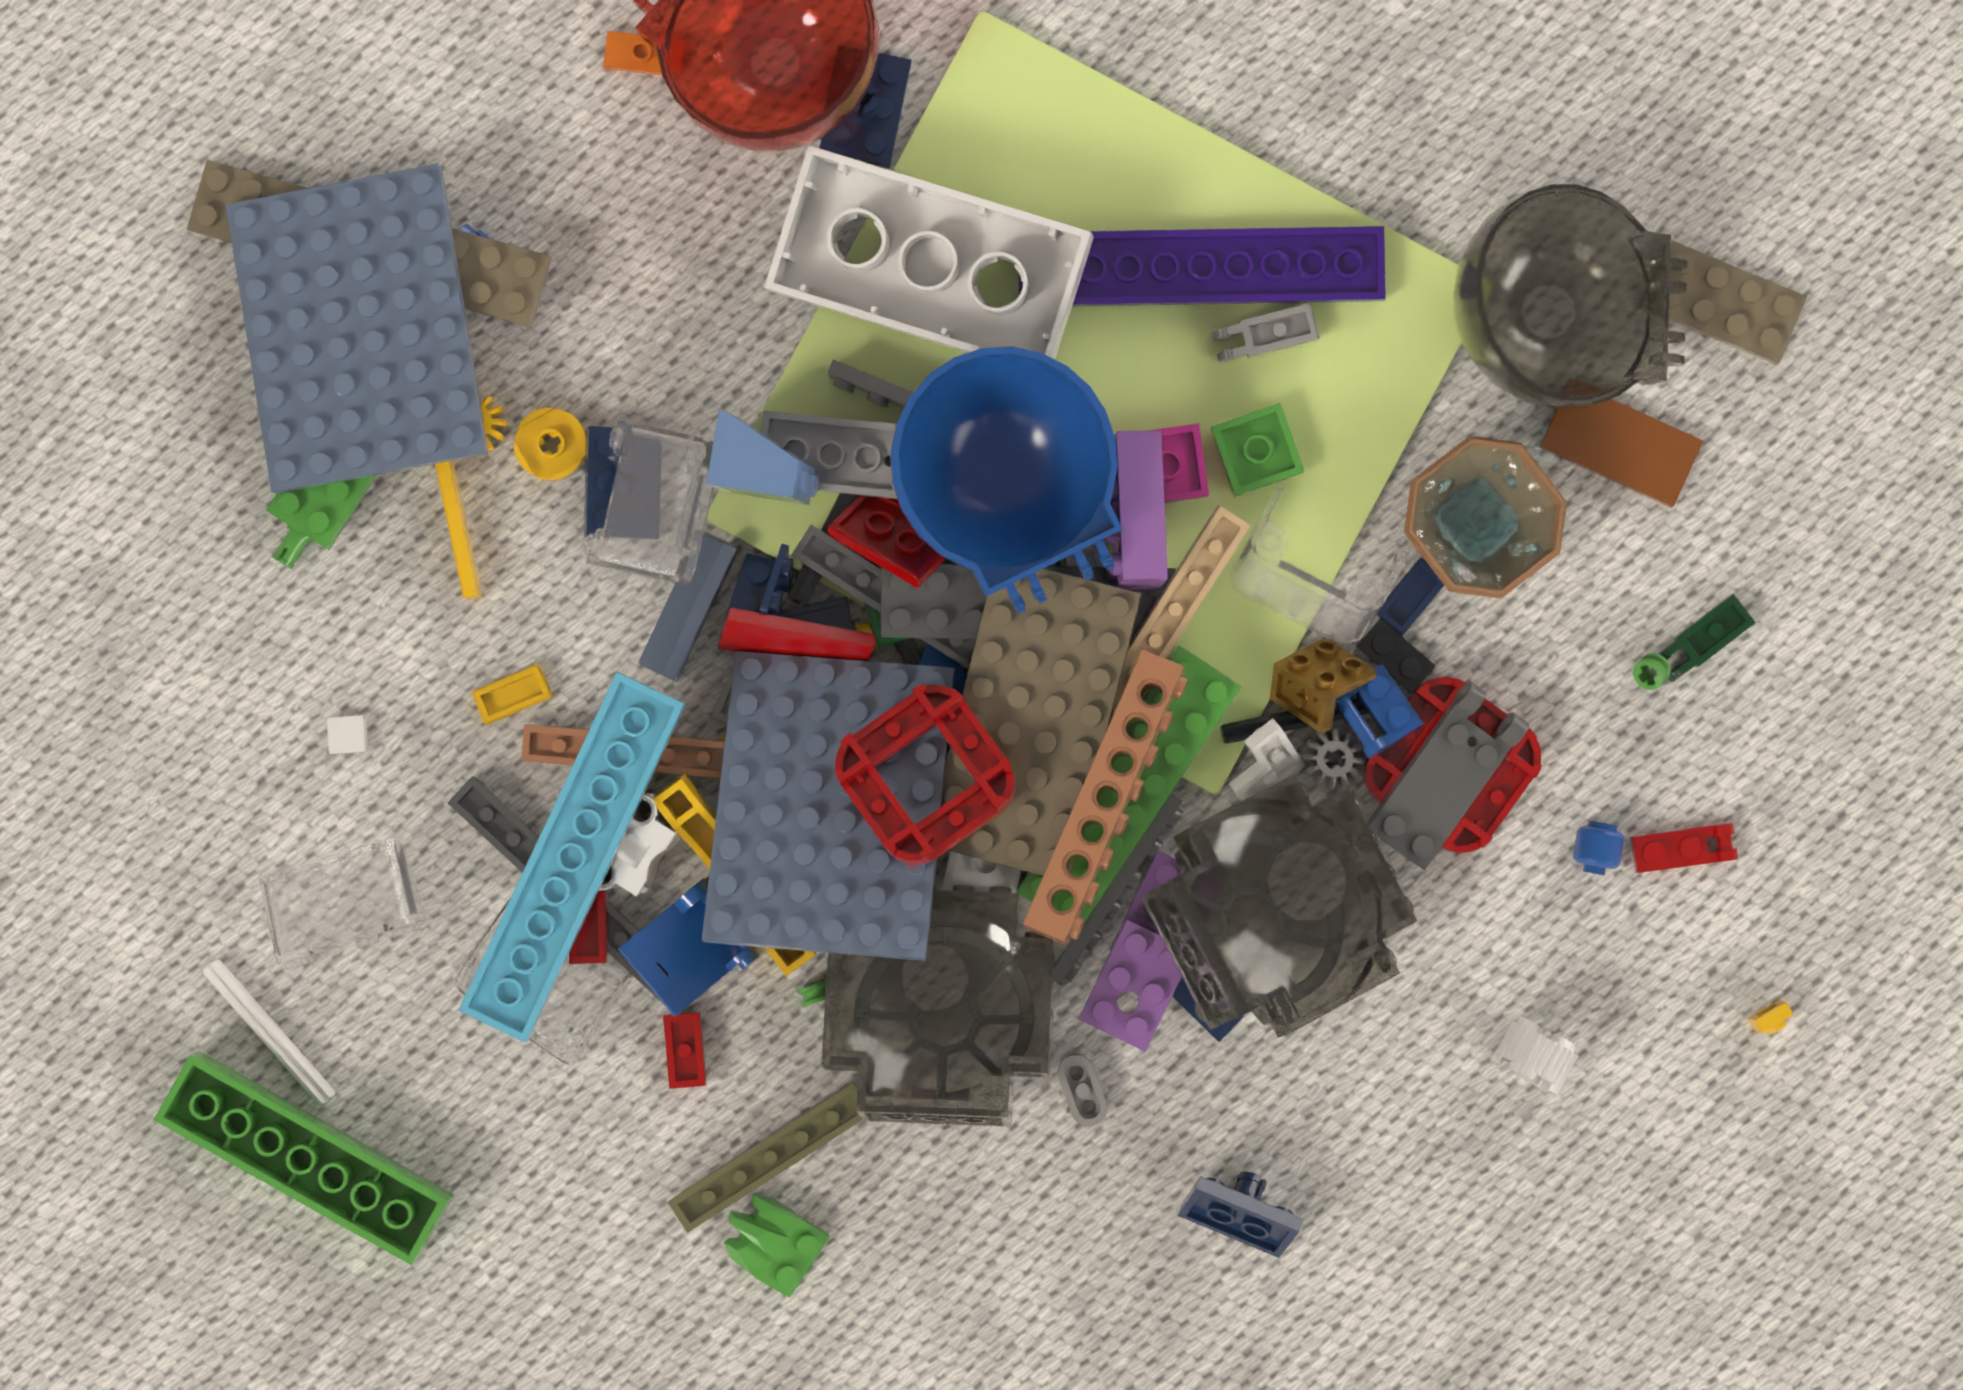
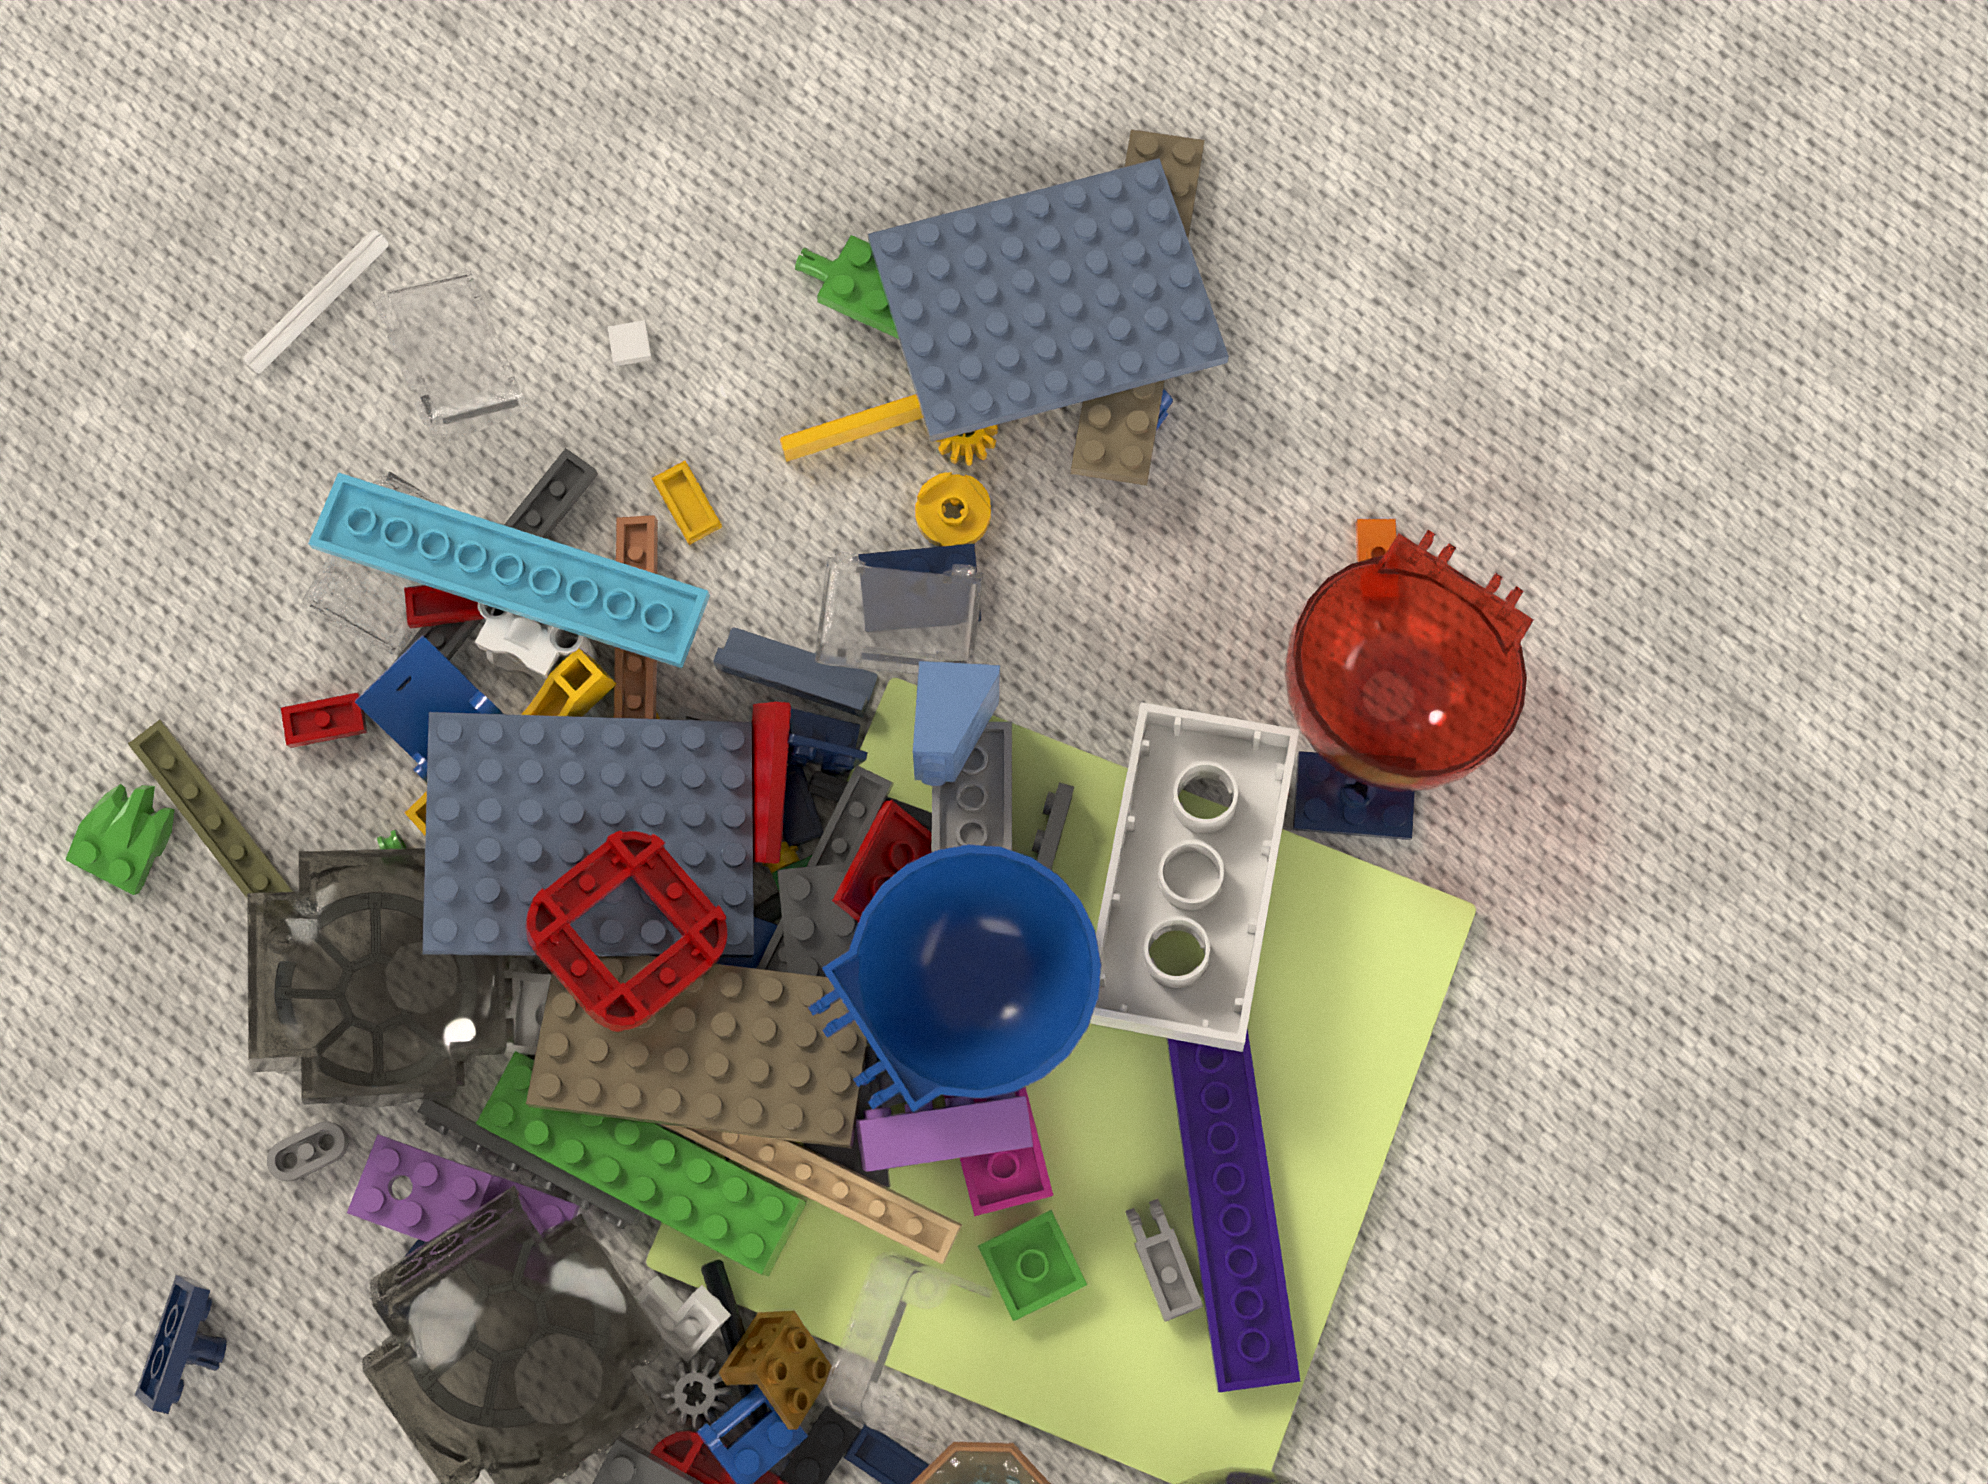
camera: 80 degrees right, 10 degrees down
bright green brick [153,1052,454,1265] -> none
nougat brick [1023,649,1188,946] -> none

